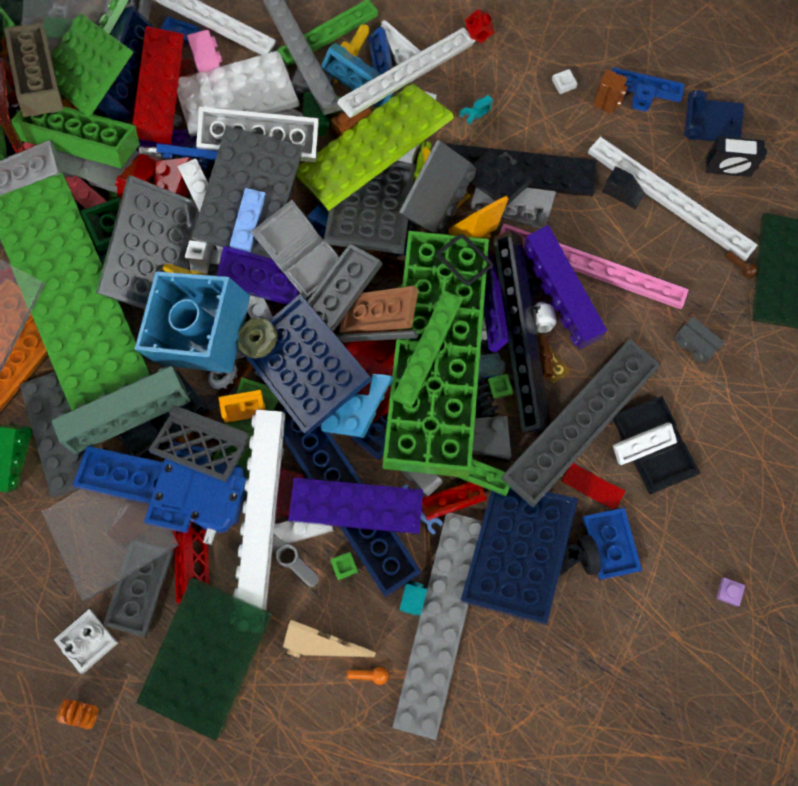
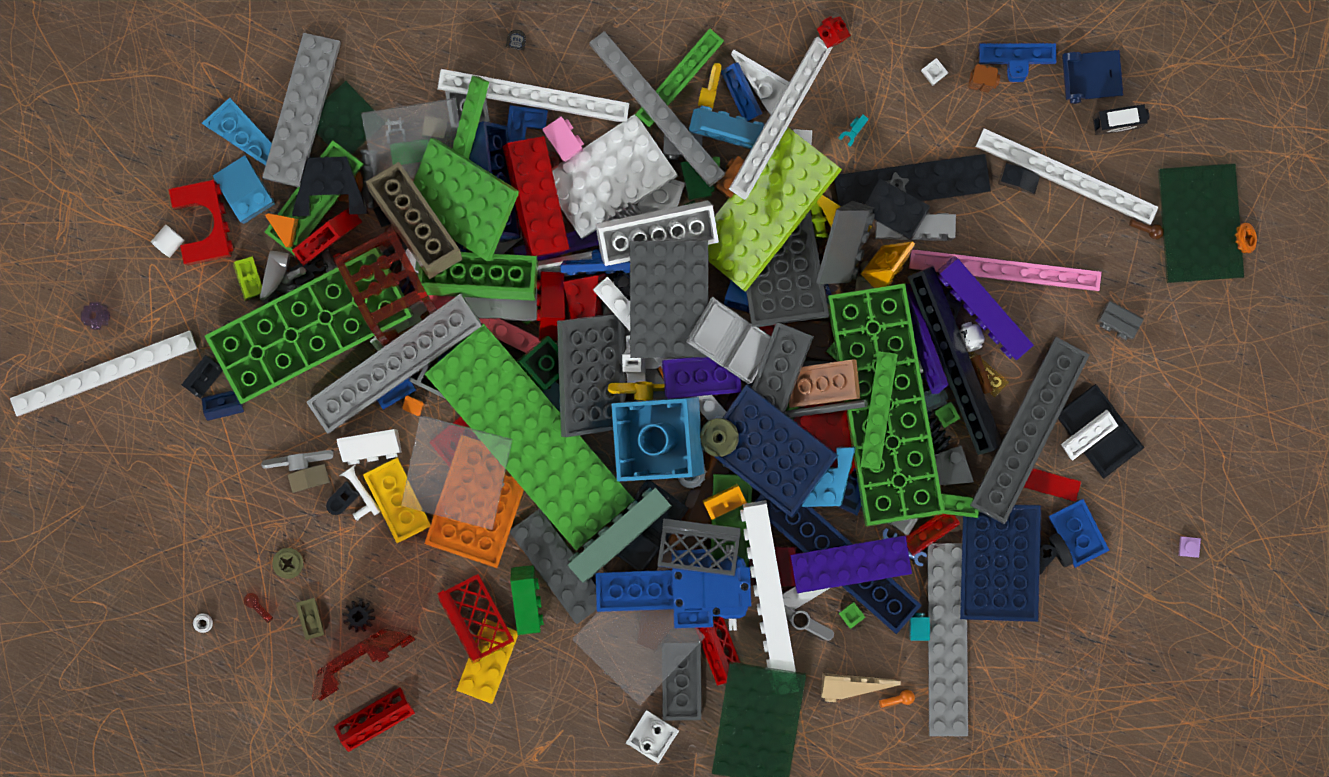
camera: 20 degrees left, 15 degrees up
light blue plate [230,188,266,252] -> none
black piece [436,234,493,286] -> none

